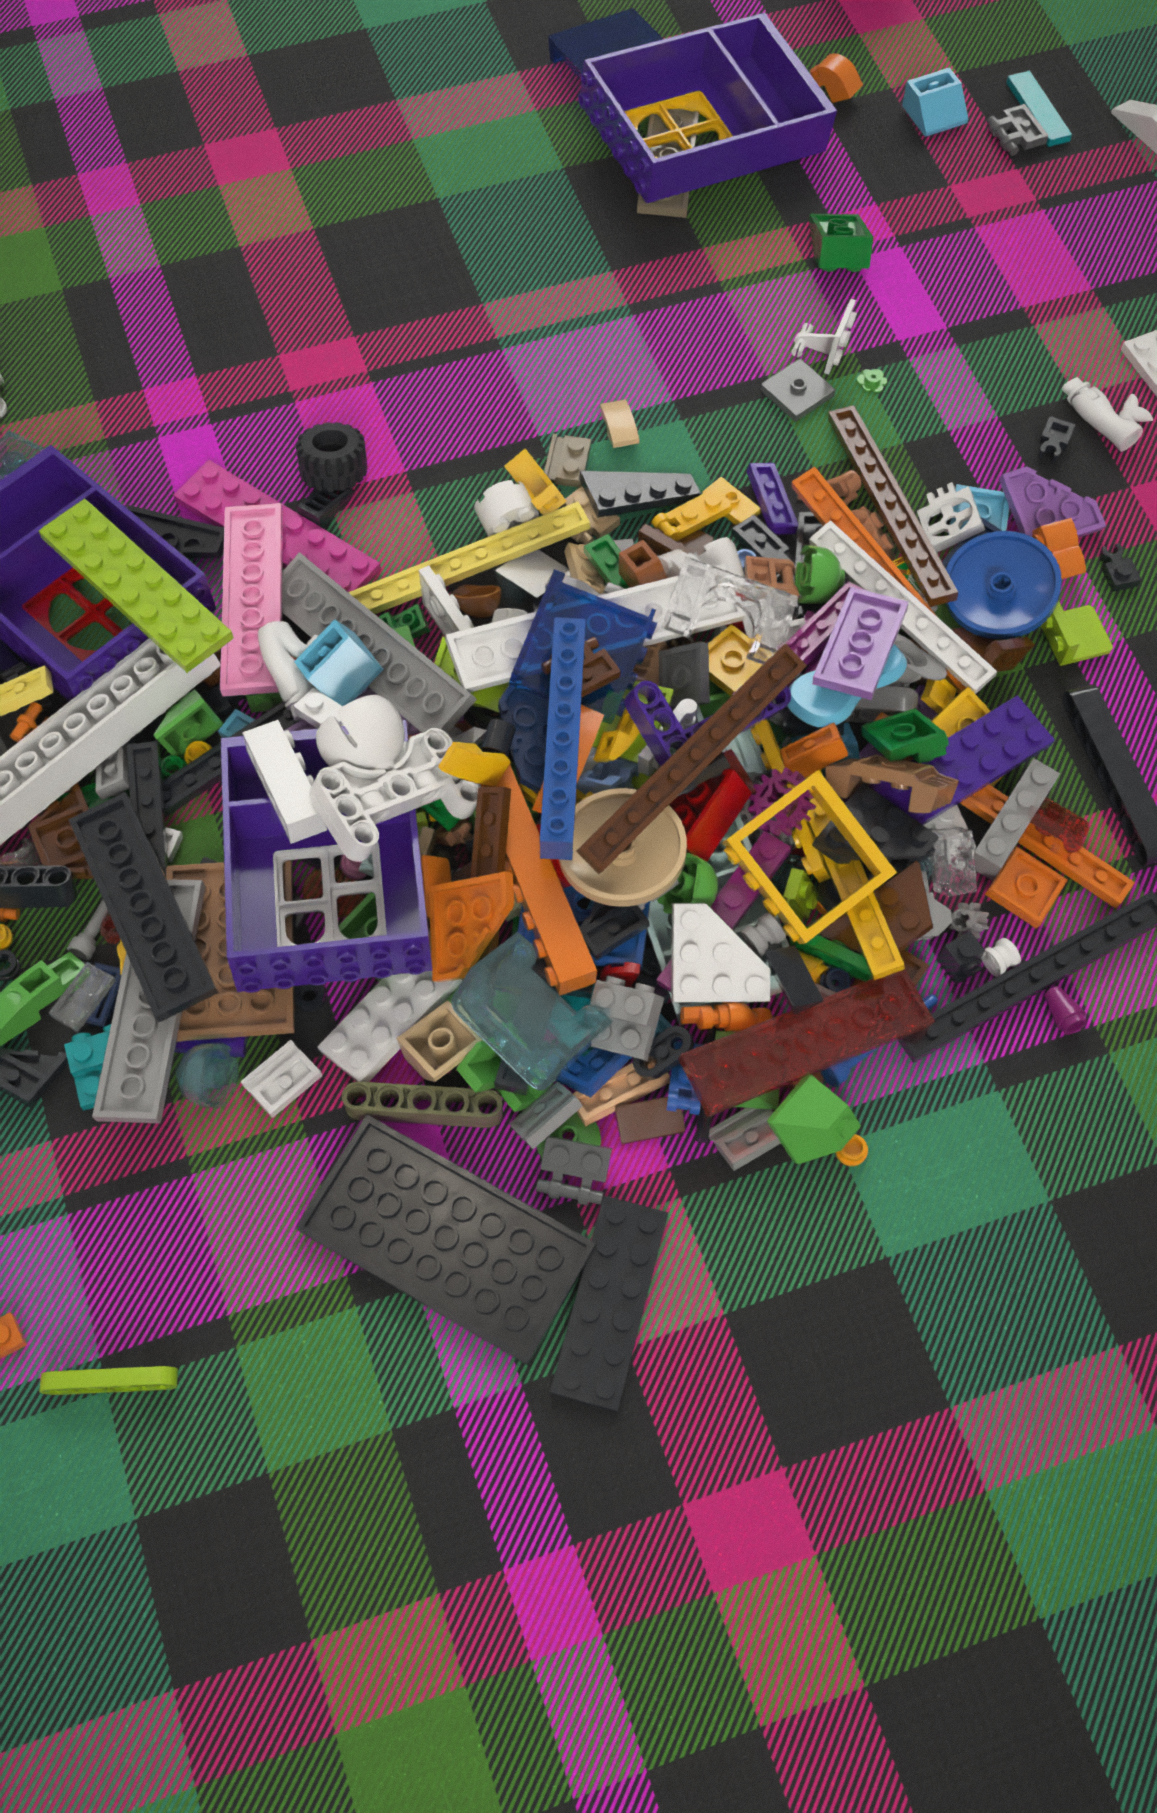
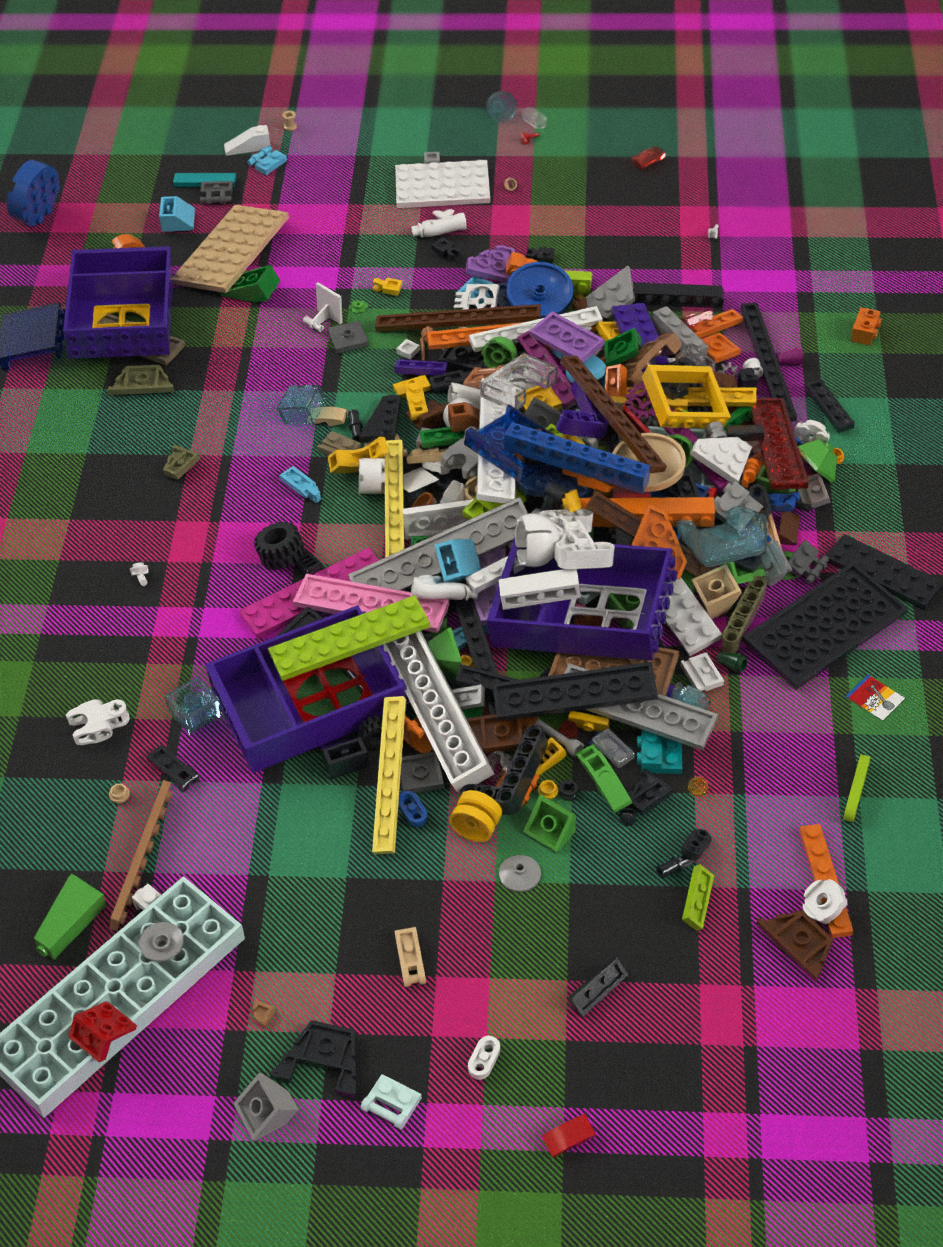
camera: 65 degrees left, 15 degrees down
none -> olive wing [107,365,174,395]
none -> white plate [130,562,148,586]
none -> olive wing [163,445,201,480]
none -> tan plate [173,205,289,293]
none -> medium azure plate [247,146,287,175]
none -> clear light blue brick [276,385,327,424]
none -> medium azure hinge [279,466,322,503]
none -> black pin [348,409,363,442]
none -> yellow plate [373,278,402,296]
none -> white plate [396,339,420,360]
none -> yellow slope [535,737,567,776]
none -> light grey wing [585,266,635,321]
none -> clear yellow plate [688,776,708,796]
none -> dark green cone [717,652,748,673]
none -> white plate [793,420,830,444]
none -> black plate [805,379,855,433]
none -> sticker [846,675,905,720]

